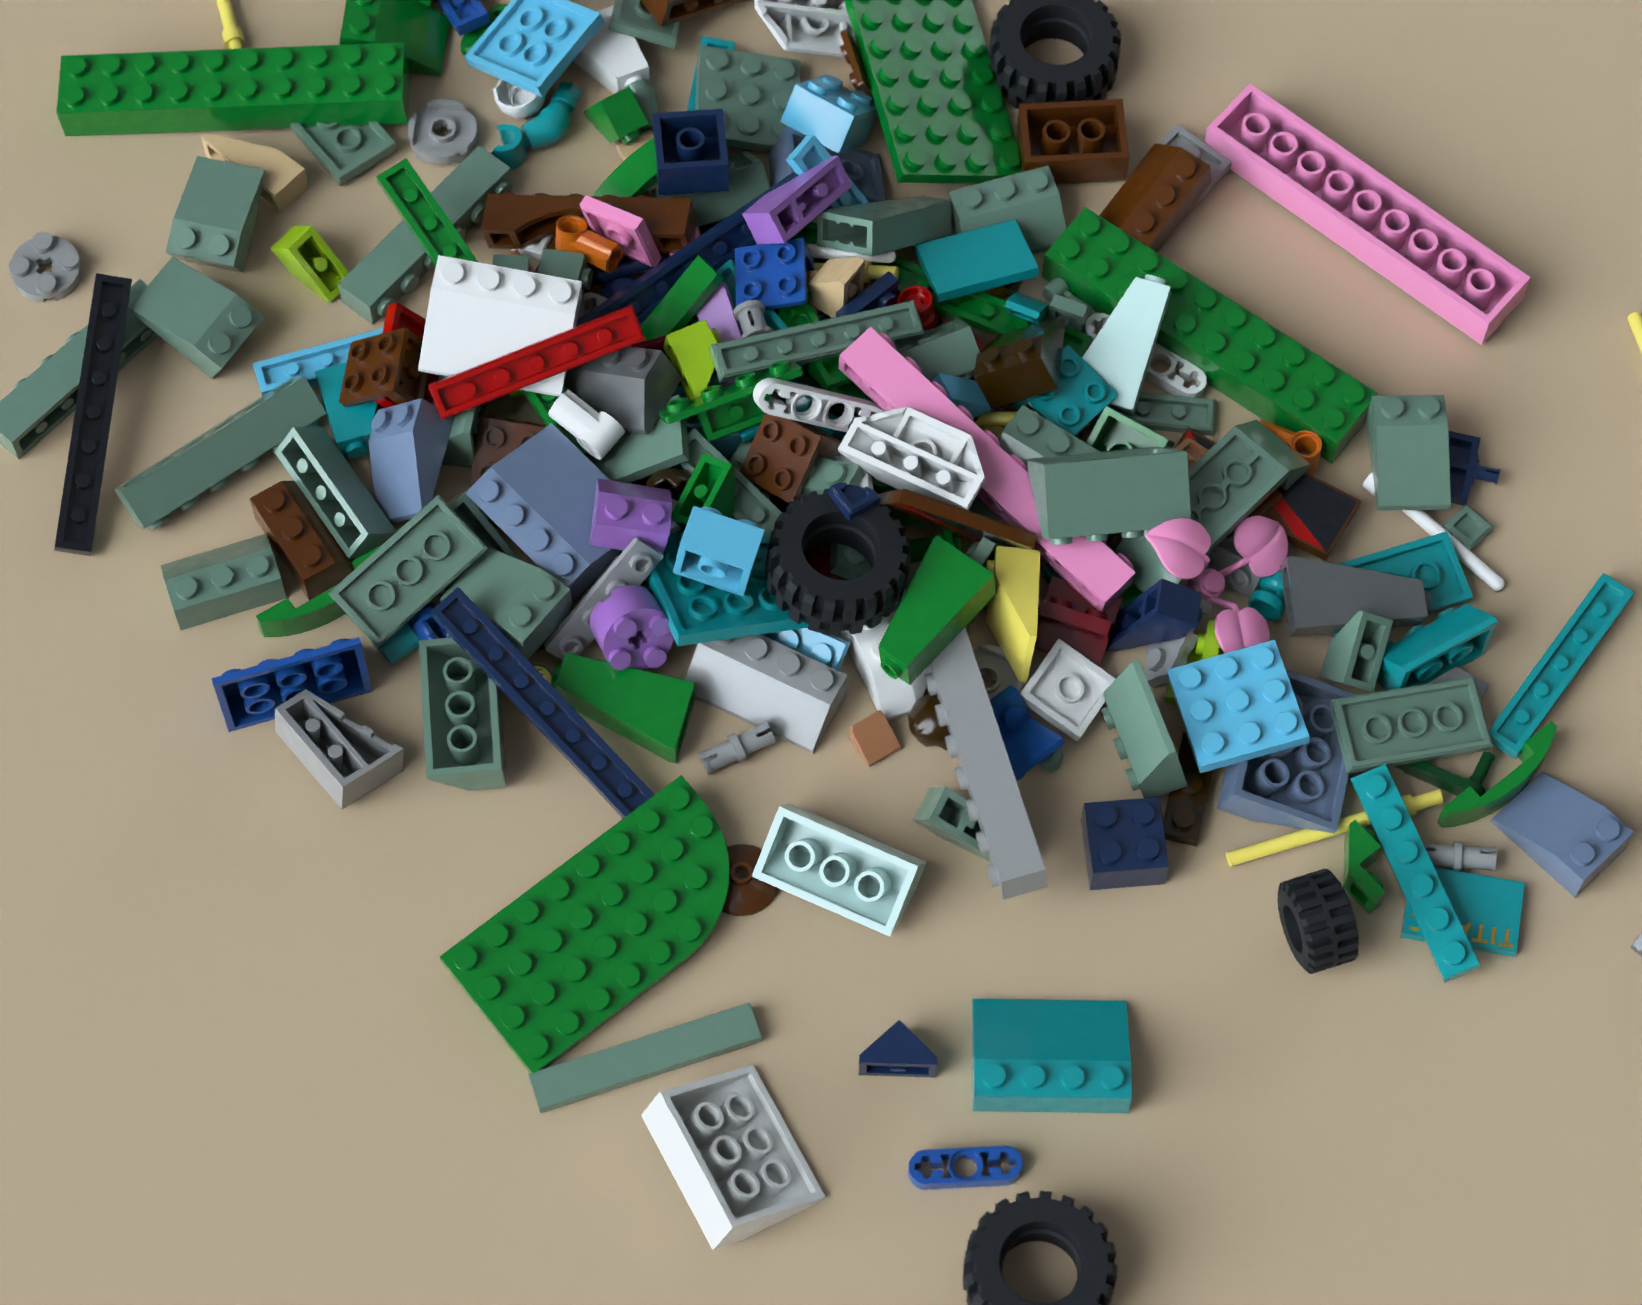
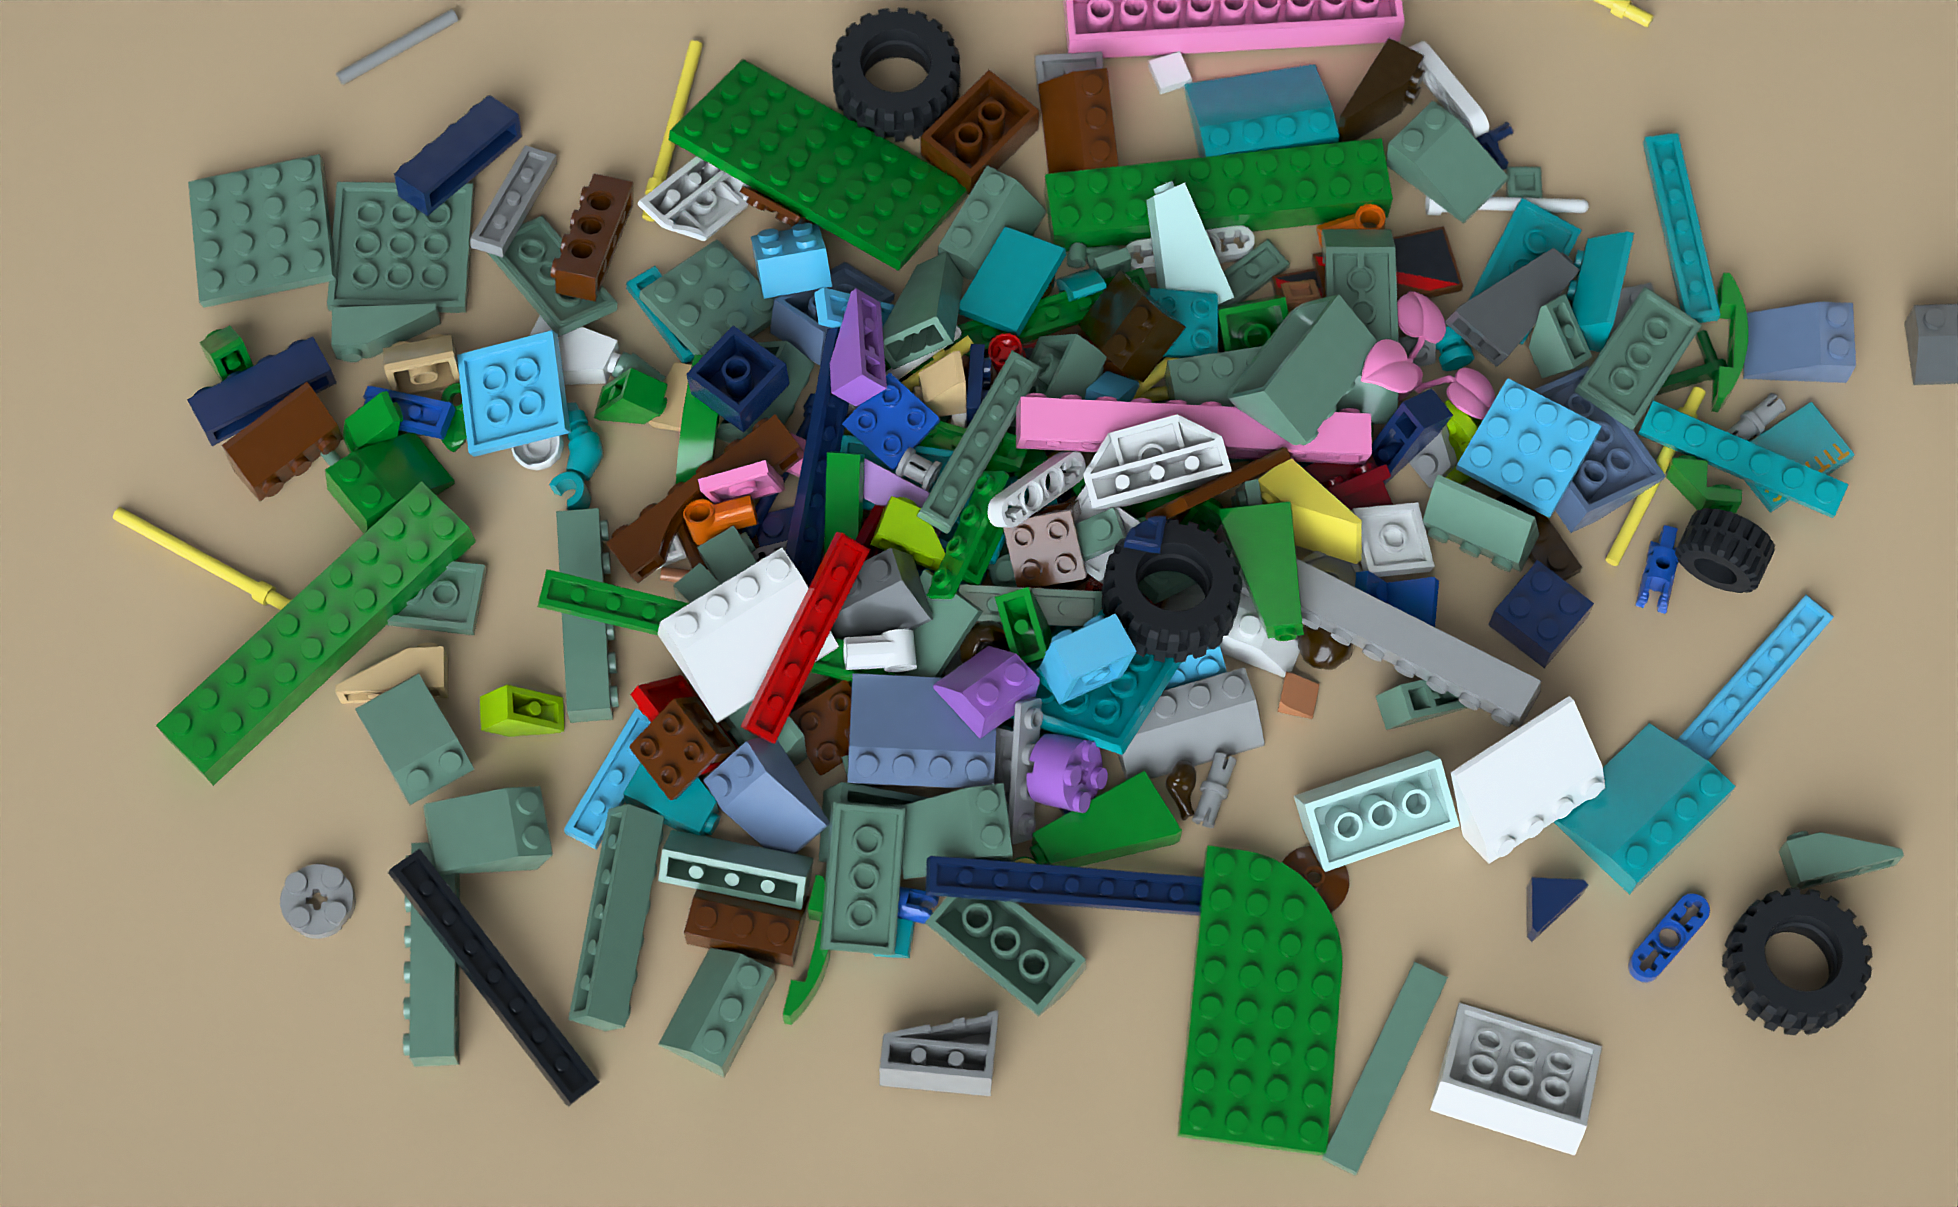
camera: 45 degrees left, 5 degrees up
blue slope [211,637,373,732] -> none
light grey plate [408,99,478,165] -> none
none -> white tile [1148,51,1192,94]
none -> dark brown animal [1166,760,1196,821]
none -> teal slope [1184,64,1339,158]
none -> dark brown slope [1338,38,1426,143]
none -> white beam [1409,41,1489,138]
none -> white slope [1451,696,1605,864]
none -> blue hinge [1635,525,1678,614]
none -> medium azure tile [1676,595,1834,760]
none -> sand green slope [1779,831,1904,890]

